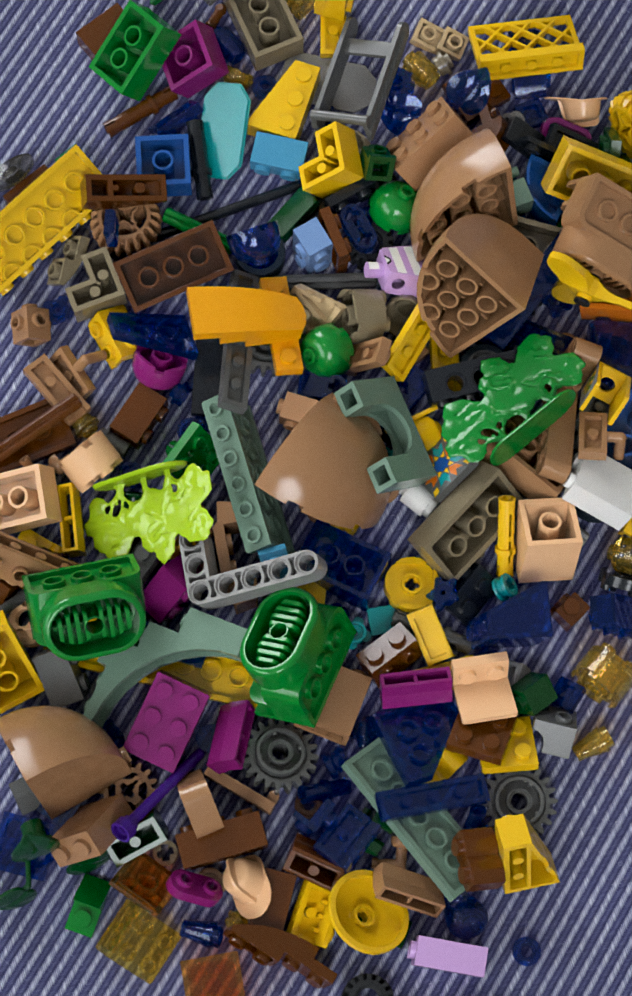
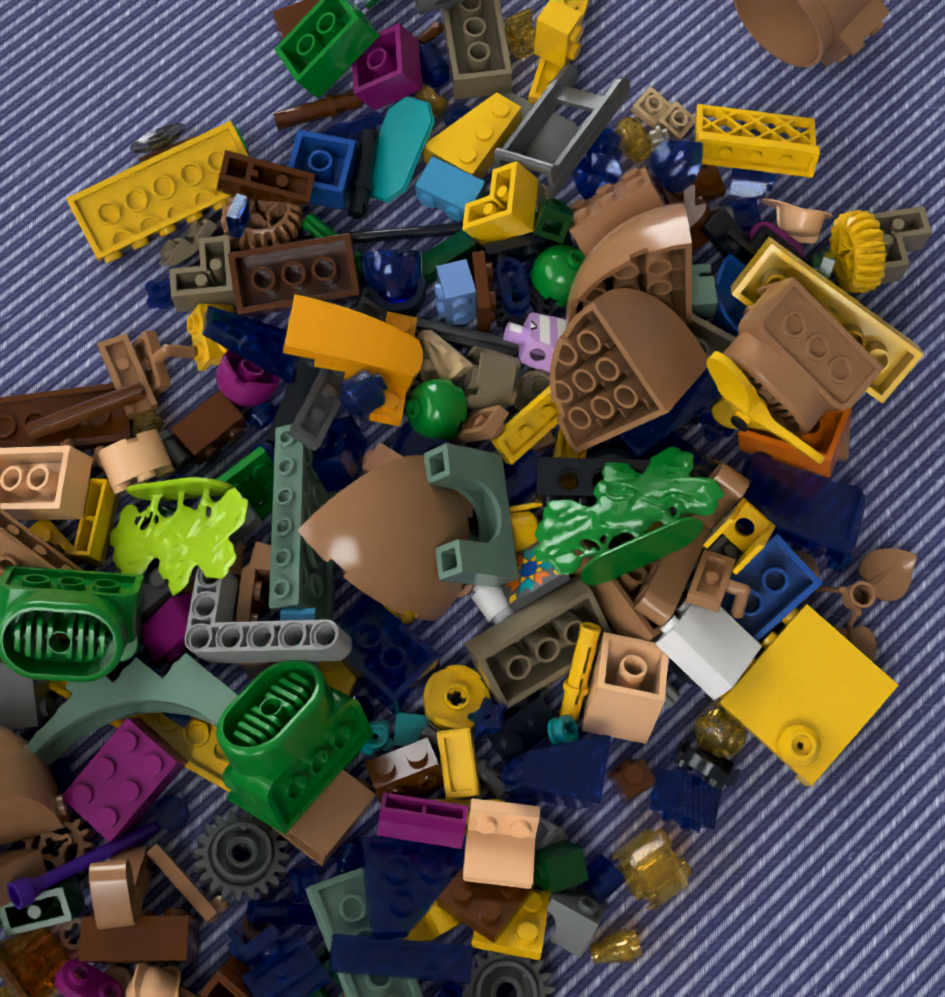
camera: 20 degrees right, 5 degrees down
medium nougat brick [10,304,51,347] -> none
magenta piece [207,700,255,774] -> none
none -> clear blue brick [311,415,368,492]
none -> clear blue head [338,369,388,418]

